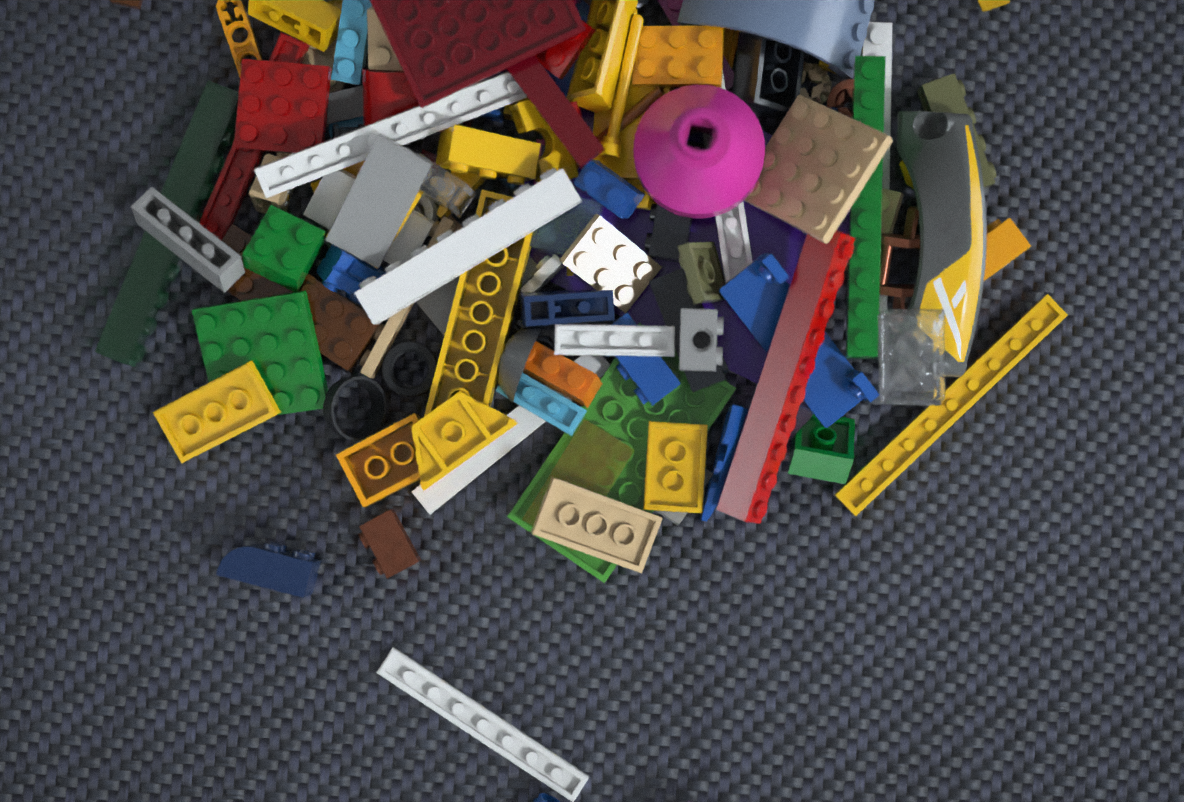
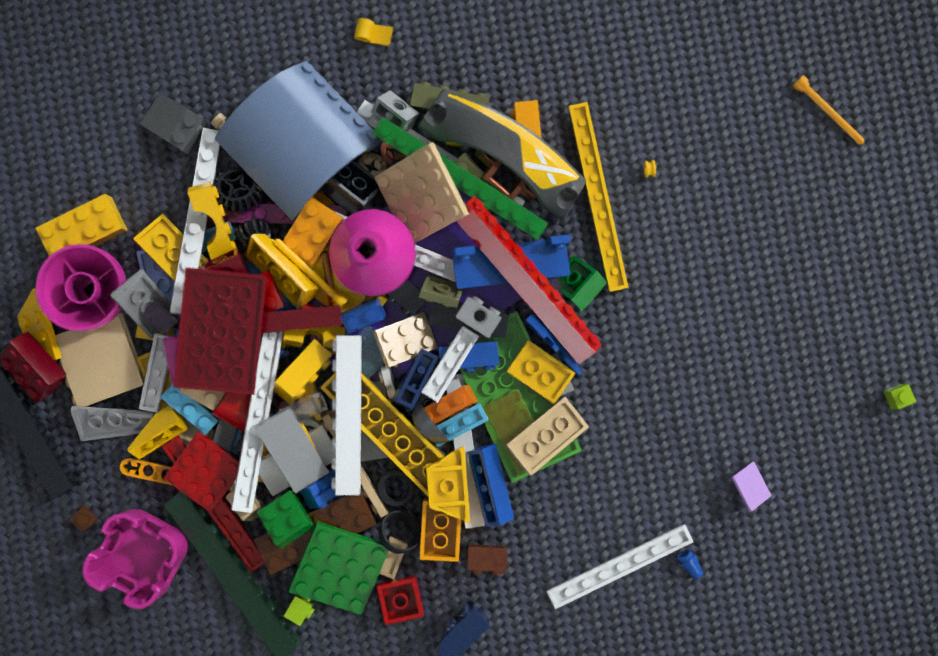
camera: 55 degrees left, 0 degrees up
light grey brick [131,187,245,293] -> none
yellow tile [152,360,281,463] -> none
clear brick [878,309,945,406] -> none
none -> dark pink piece [83,509,188,609]
none -> lime brick [284,595,315,626]
none -> light grey brick [371,91,419,131]
none -> red brick [377,574,424,625]
none -> tan tile [379,536,408,580]
none -> blue brick [467,444,514,527]
none -> yellow bush [644,160,656,178]

